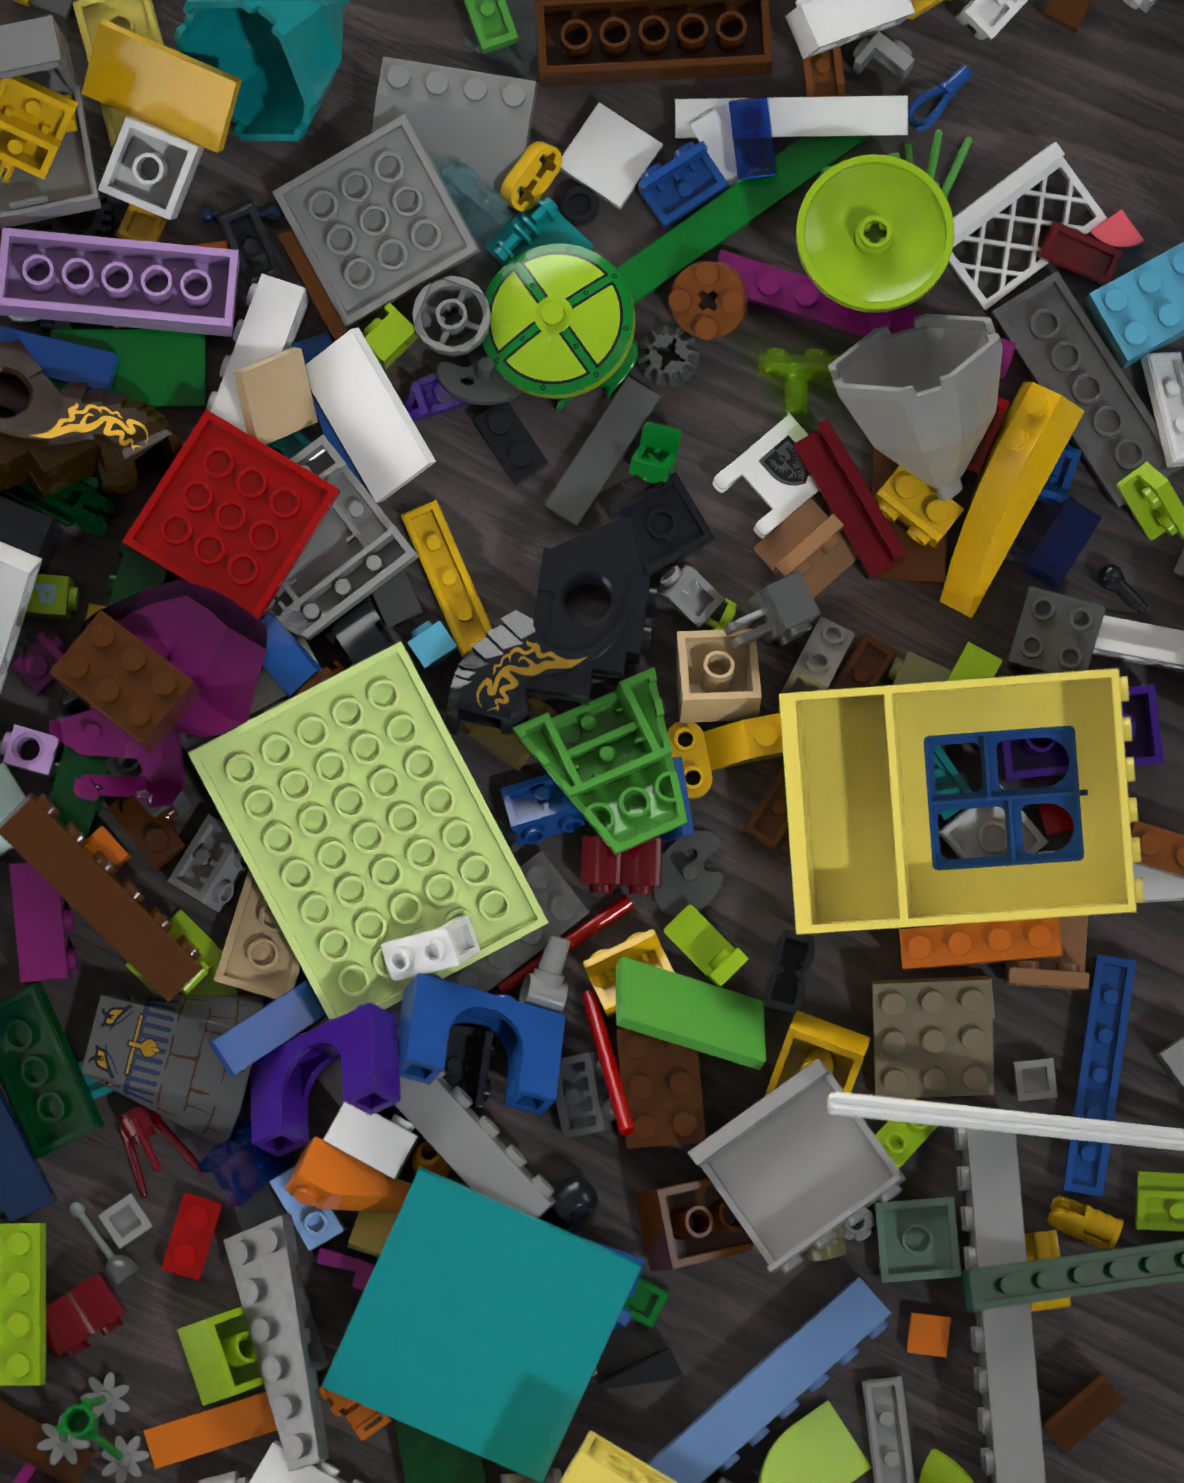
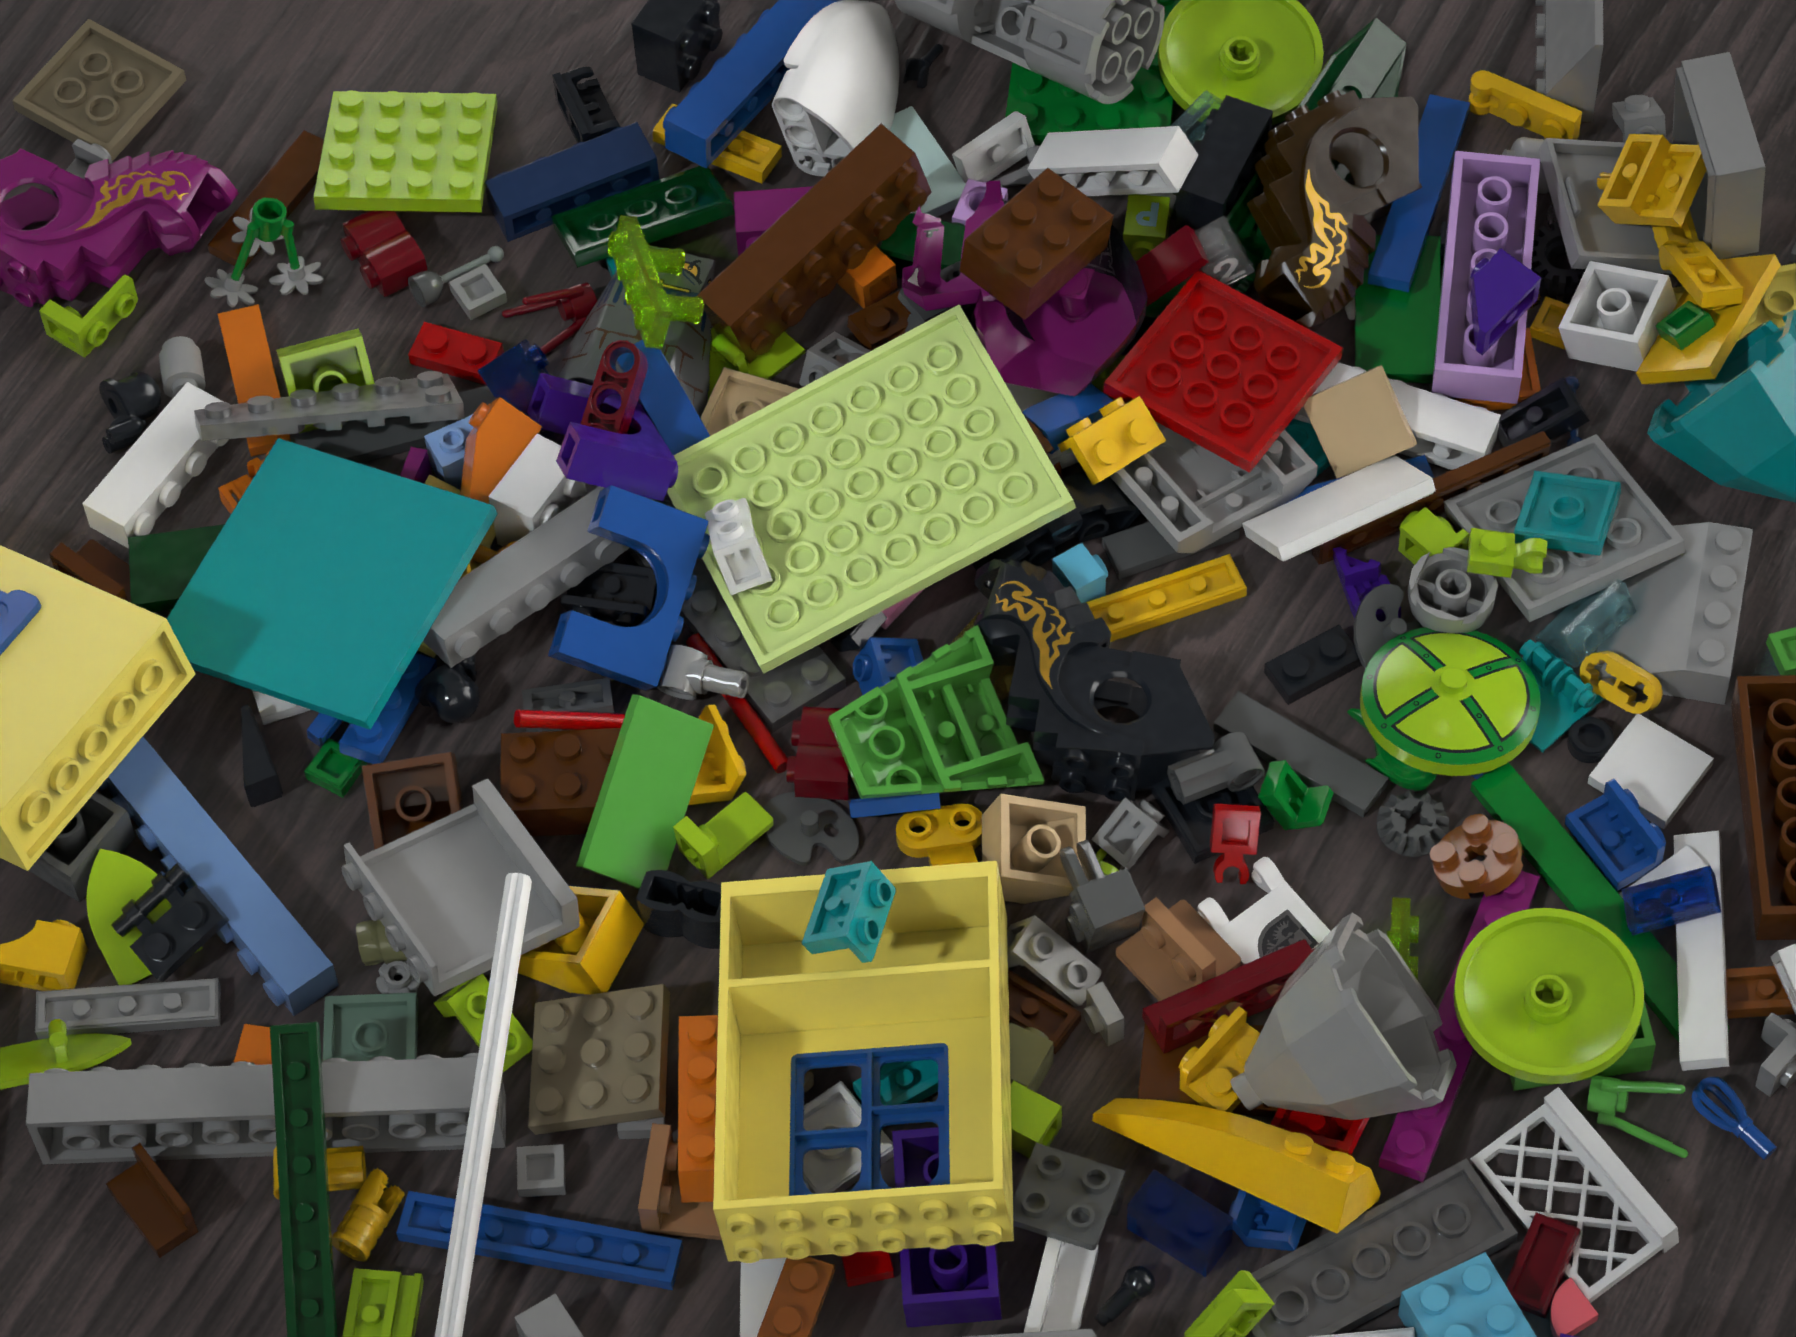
camera: 95 degrees right, 25 degrees down
none -> black plate [111,862,229,982]
none -> dark red beam [580,340,648,434]
none -> clear neon green plate [608,215,704,349]
none -> teal bracket [802,861,896,963]
none -> yellow bracket [1057,396,1166,485]
none -> light grey plate [1082,981,1124,1046]
none -> dark red tile [1135,225,1209,307]
none -> dark grey piece [1167,732,1265,805]
none -> clear brick [1195,216,1255,286]
none -> red plate [1210,804,1261,884]
none -> lime plate [1467,528,1547,578]
none -> dark purple slope [1470,248,1541,355]
none -> teal tile [1513,471,1621,556]
none -> green tile [1655,301,1716,351]
none -> yellow plate [1659,241,1743,310]

